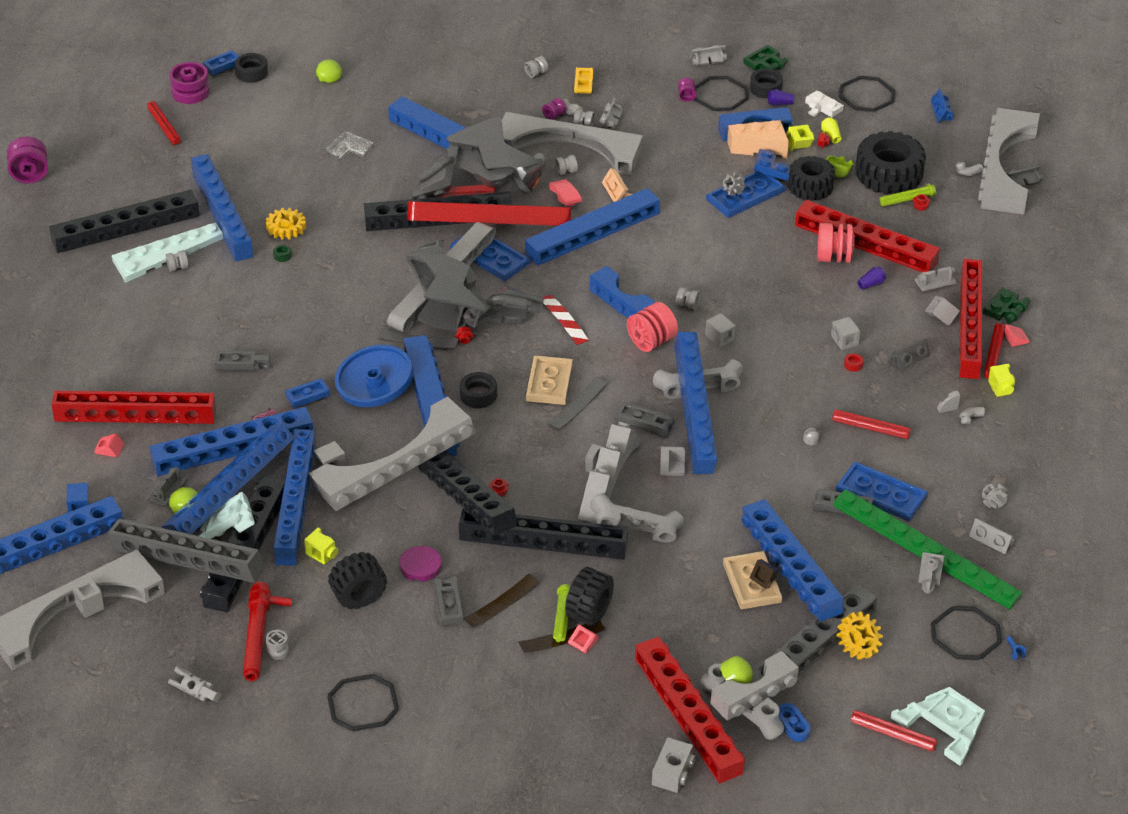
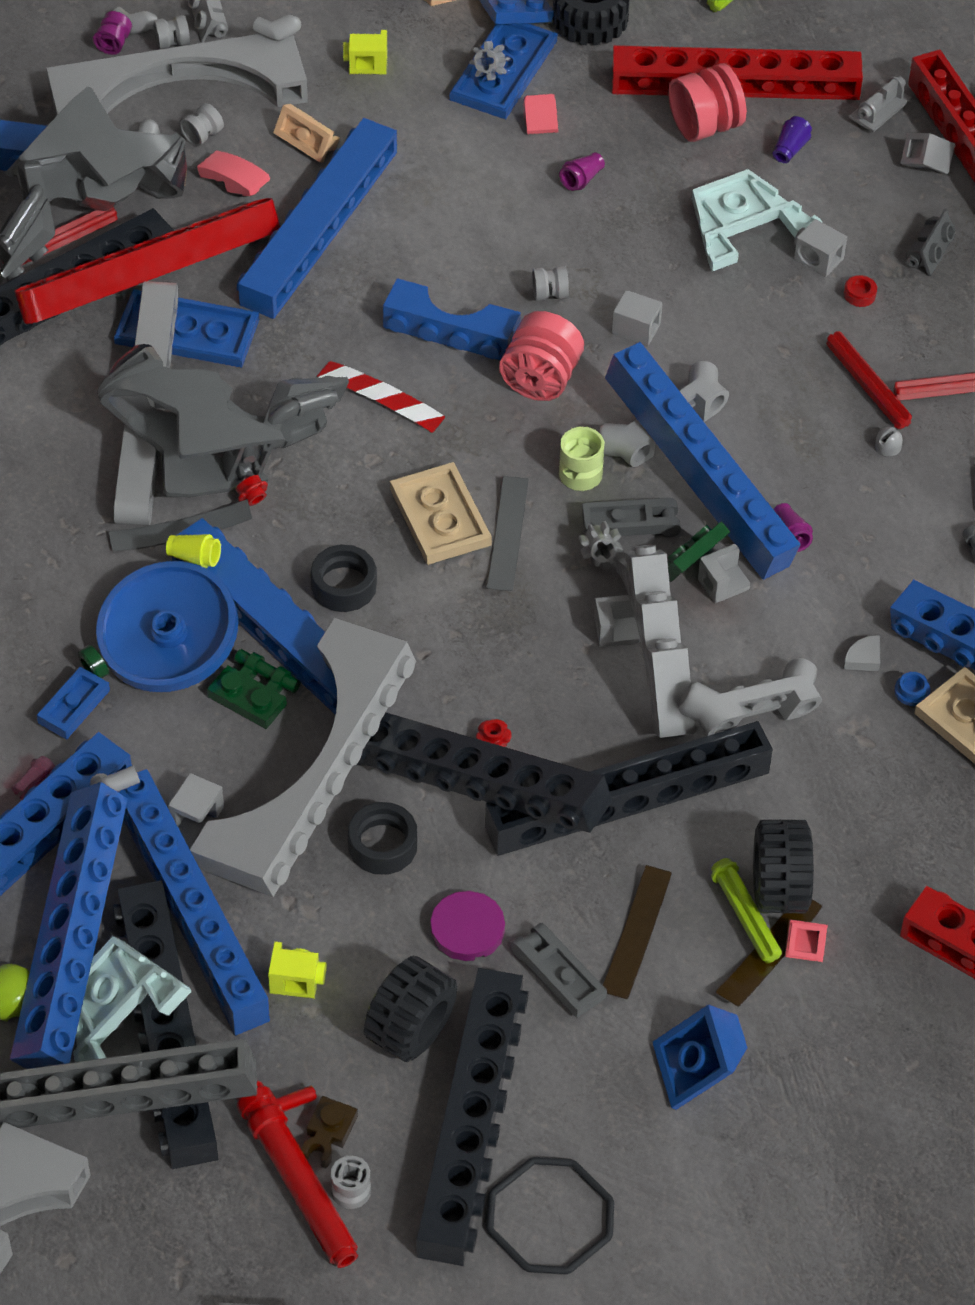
camera: 30 degrees left, 10 degrees up
none -> dark green tile [78,645,109,678]
none -> light grey arm [90,765,141,792]
none -> neon yellow cone [166,534,221,568]
none -> dark green plate [207,649,301,729]
none -> light grey arm [253,15,301,41]
none -> dark brown plate [302,1096,358,1168]
none -> neon yellow brick [343,30,387,74]
none -> black tyre [348,802,417,875]
none -> black brick [416,968,529,1266]
none -> coral slope [523,94,558,134]
none -> magenta cone [559,152,605,191]
none -> yellowish green wheel [559,427,605,491]
none -> light grey gear [579,521,623,567]
none -> blue slope [652,1005,748,1110]
none -> dark green plate [667,521,730,582]
none -> light aqua wing [692,169,822,272]
none -> magenta cone [773,503,813,552]
none -> red axle [826,331,912,429]
none -> light grey tile [844,635,881,671]
none -> blue plate [894,672,931,706]

